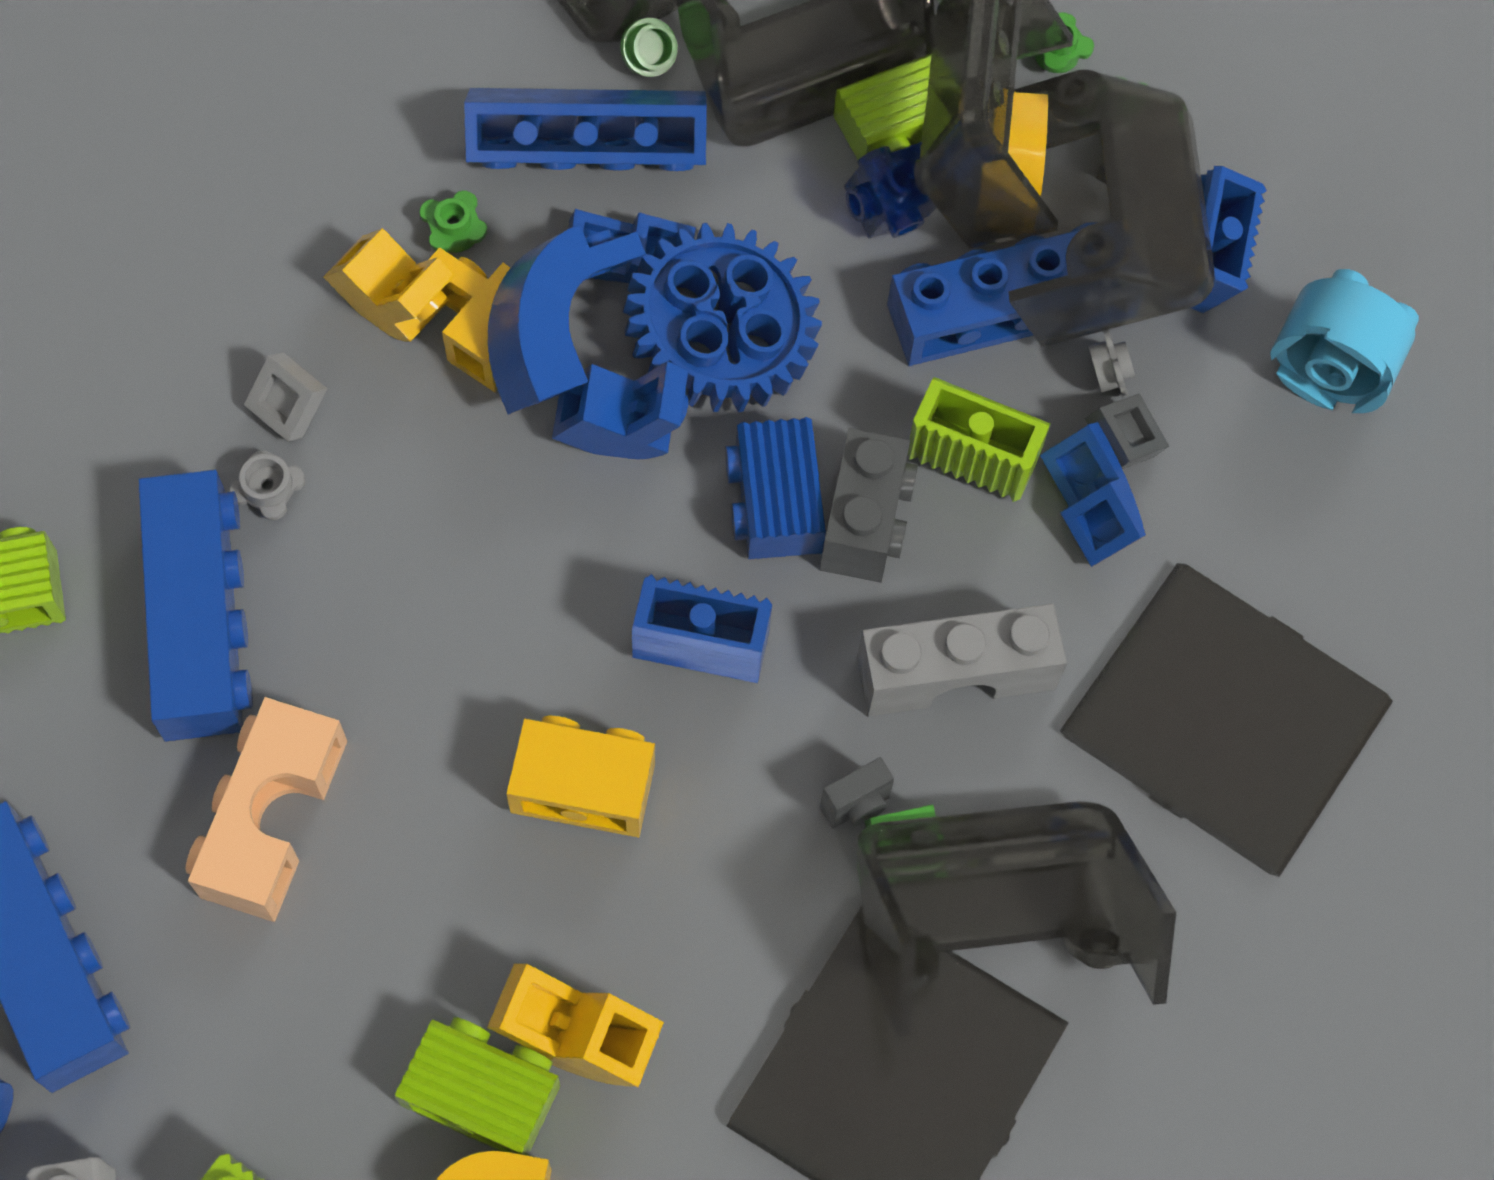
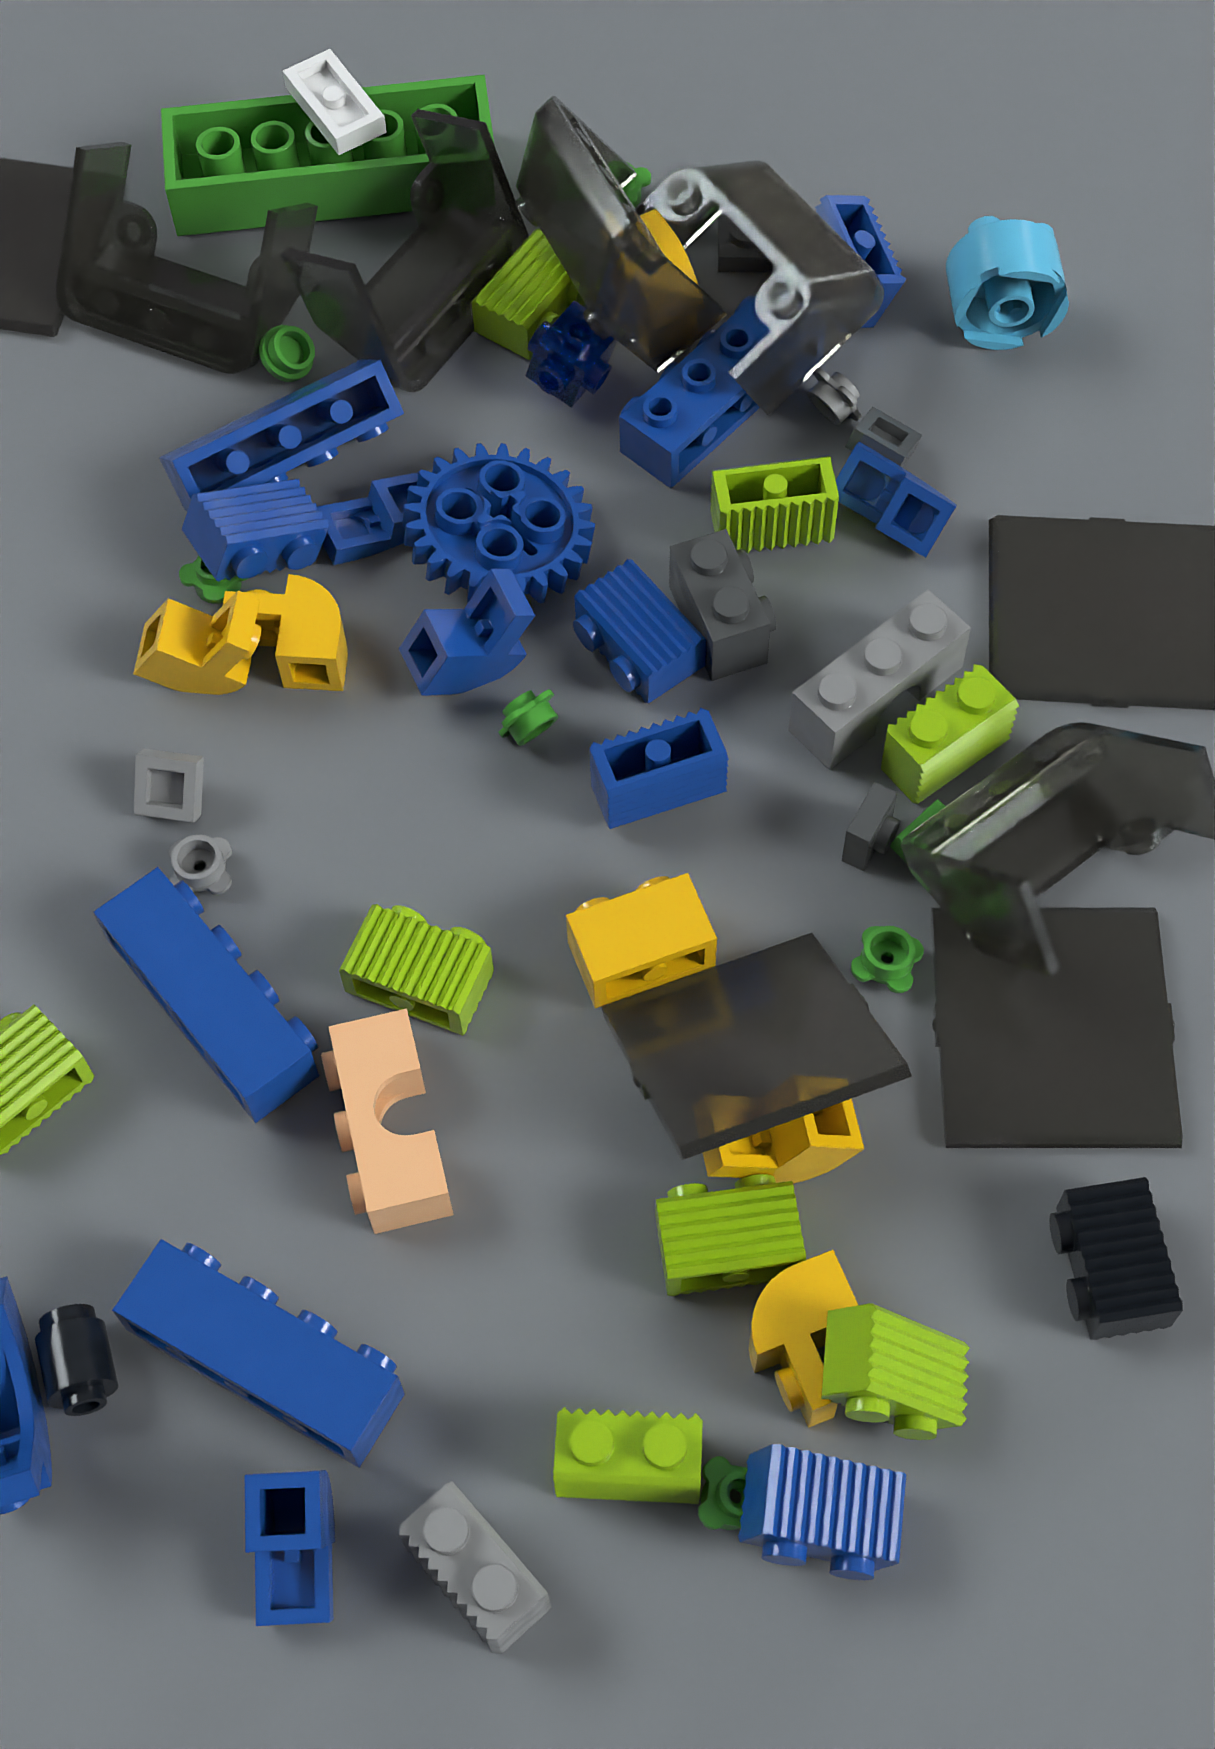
camera: 25 degrees left, 5 degrees down
blue arch [488,224,646,415] -> none
none -> blue brick [182,479,329,582]
none -> lime brick [339,904,494,1036]
none -> bright green plate [498,689,558,746]
none -> clear smoke piece [601,932,912,1160]
none -> bright green plate [851,926,924,993]
none -> lime brick [881,664,1019,804]

